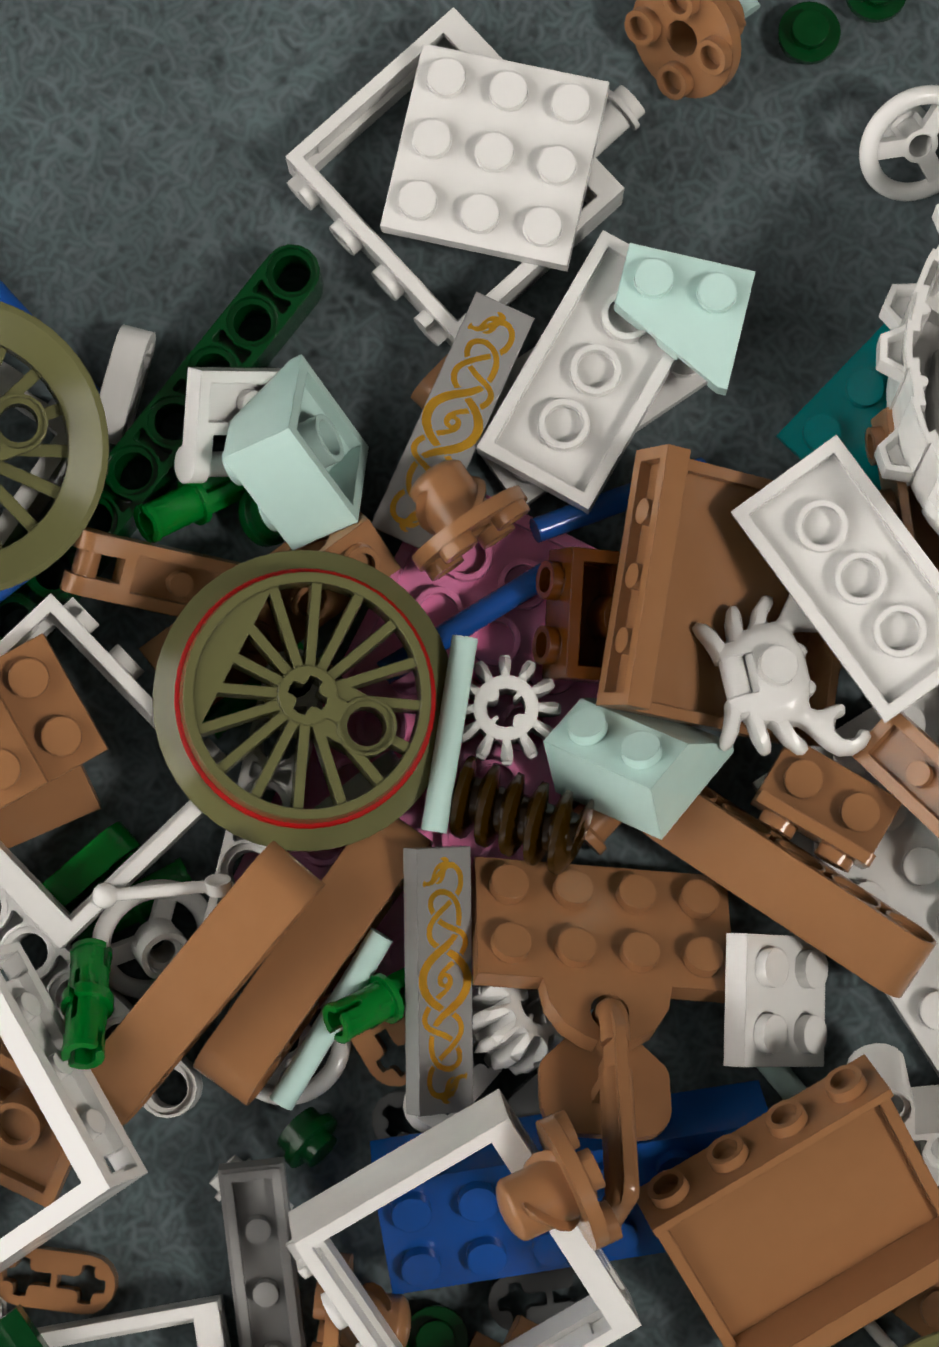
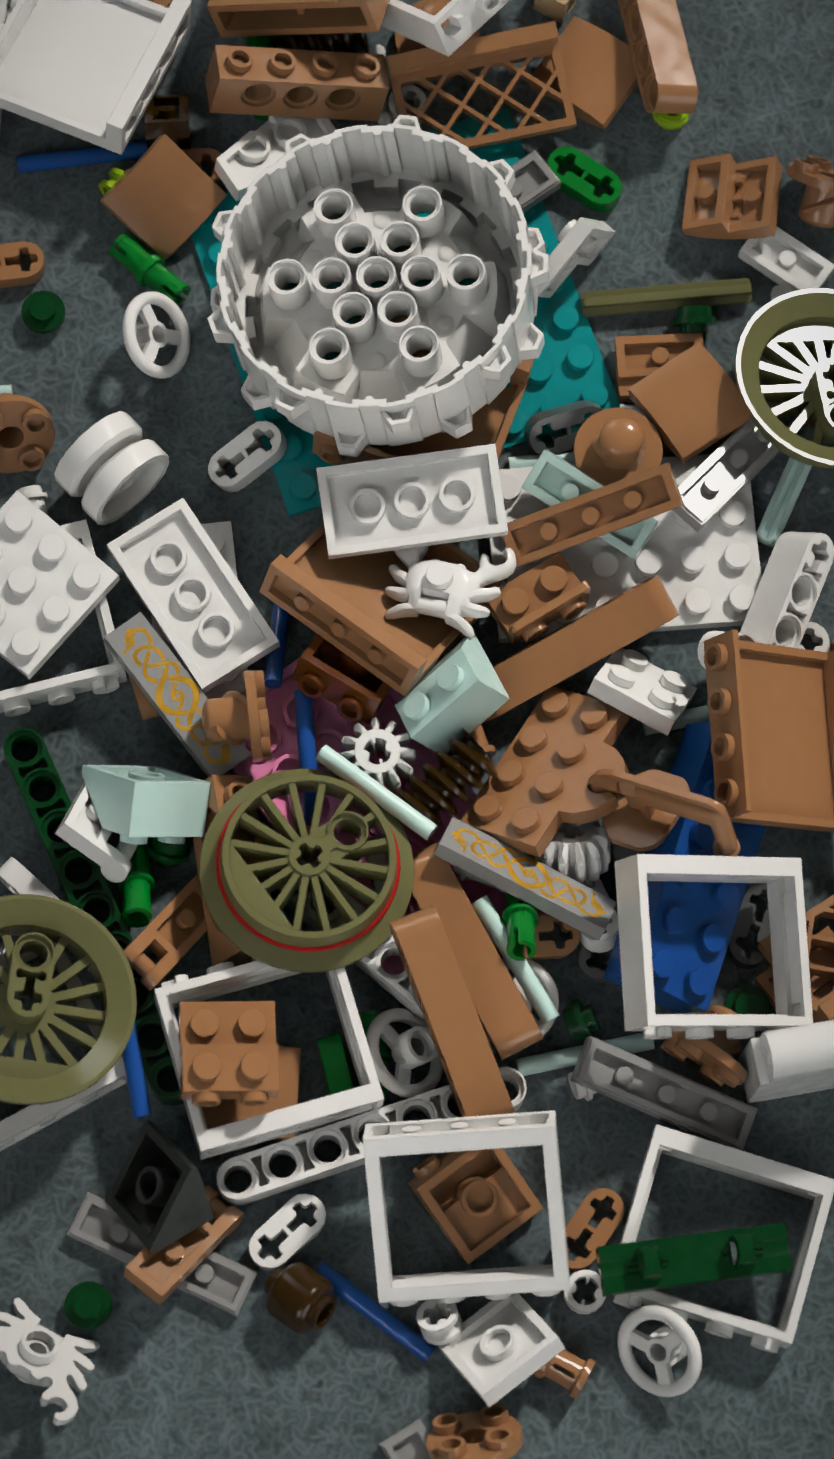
camera: 70 degrees left, 10 degrees down
green pin [60,938,114,1070] -> none
white hinge [92,873,232,909] -> none
medium nougat plate [496,1109,623,1251] -> none
light aqua wing [614,243,756,396] -> none
dark green plate [778,1,841,65] -> none
none -> white wheel [54,411,169,525]
none -> white beam [208,421,287,492]
none -> light aqua bar [515,1033,655,1076]

